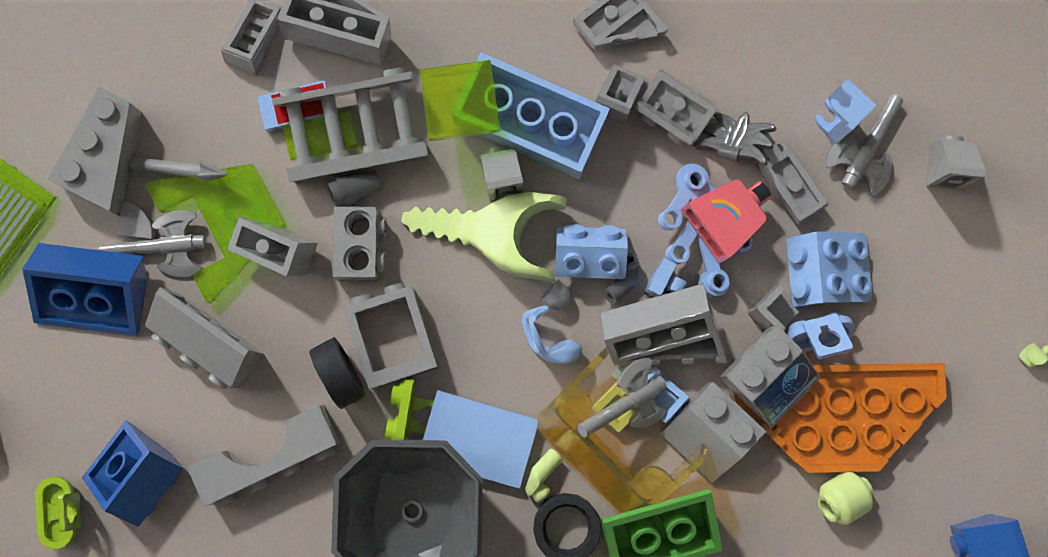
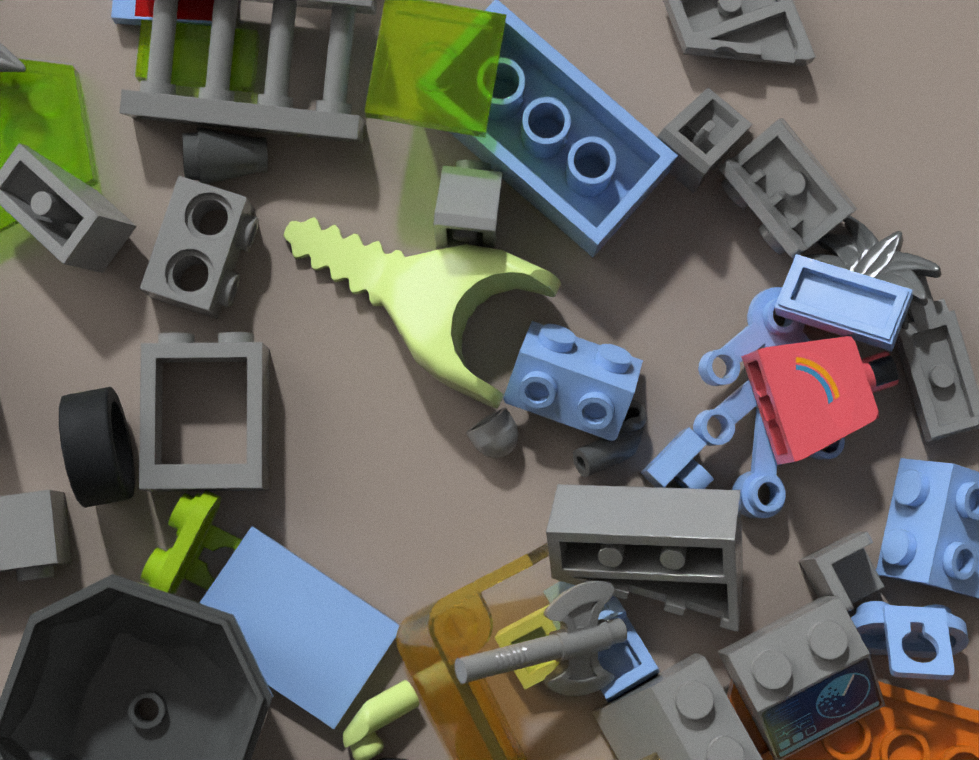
camera: 15 degrees right, 0 degrees up
light blue piece [522,306,583,364] -> none
none -> light blue tile [774,254,913,352]

